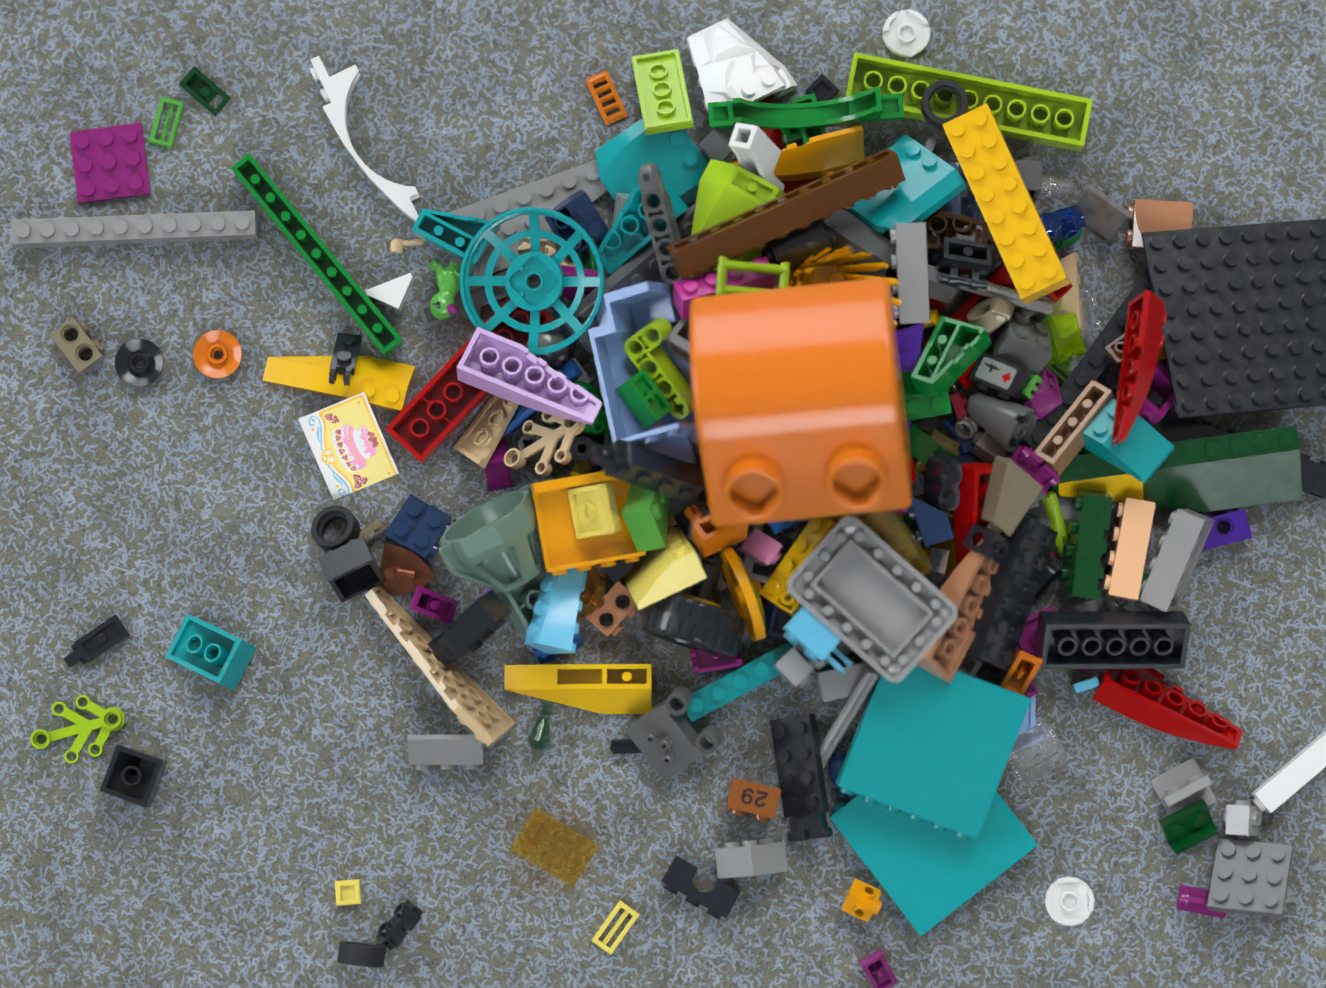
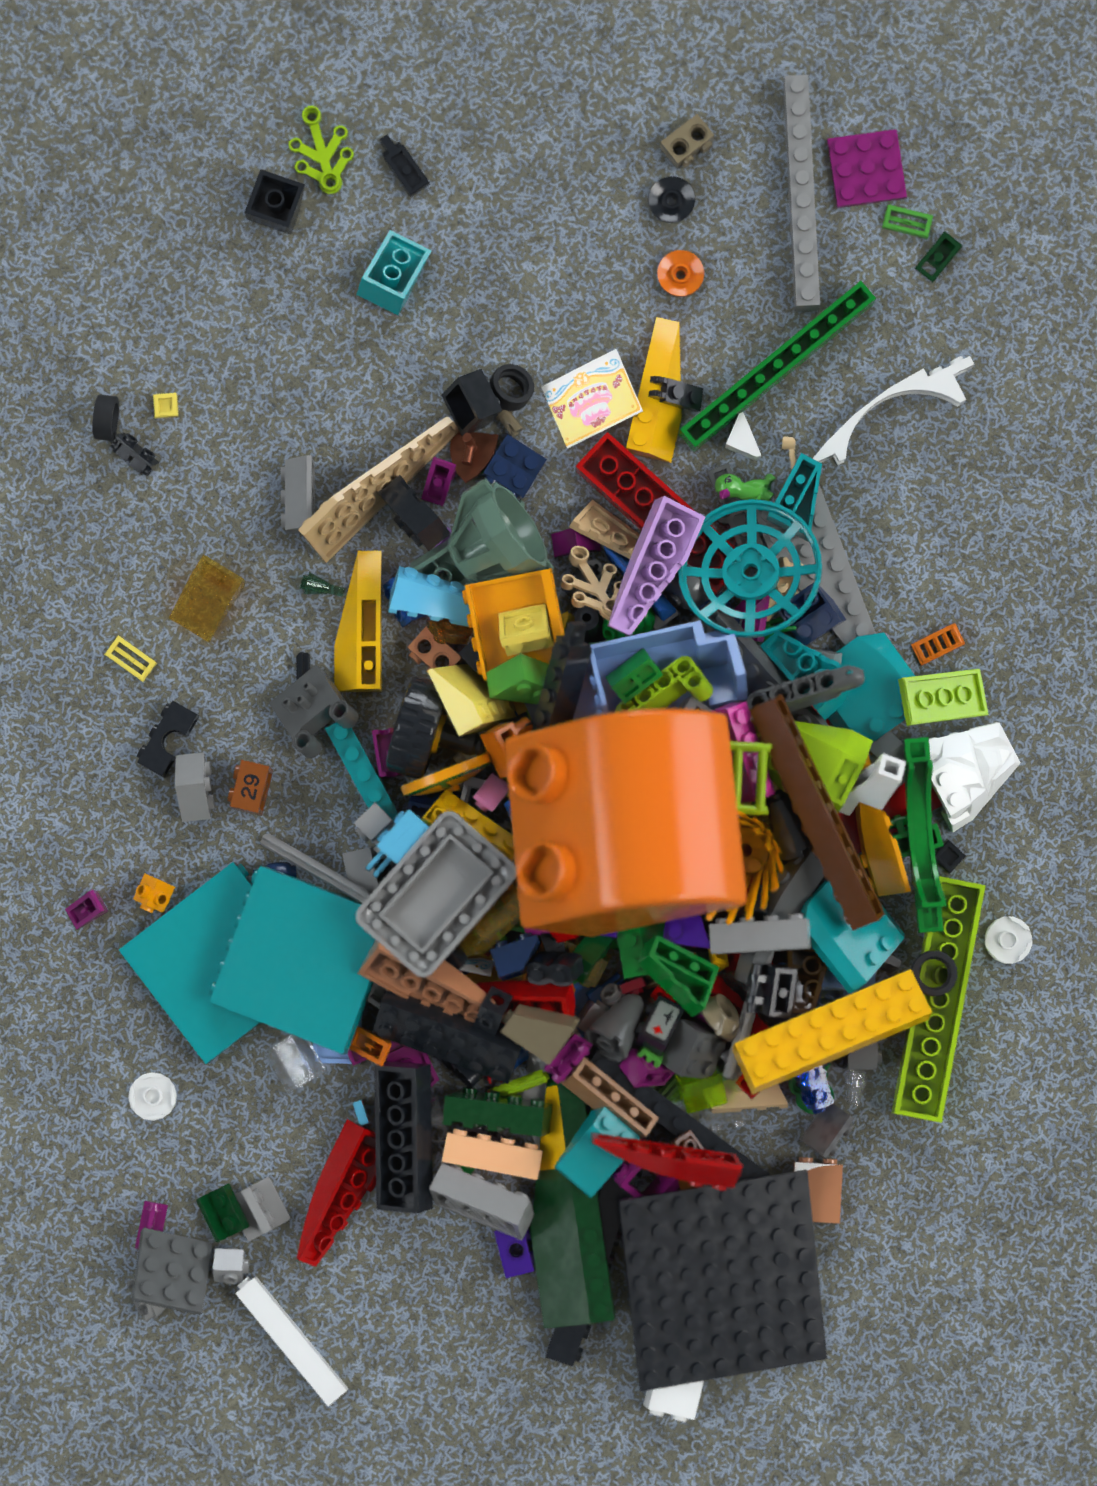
camera: 90 degrees right, 0 degrees up
black hinge [770,713,833,842] -> none

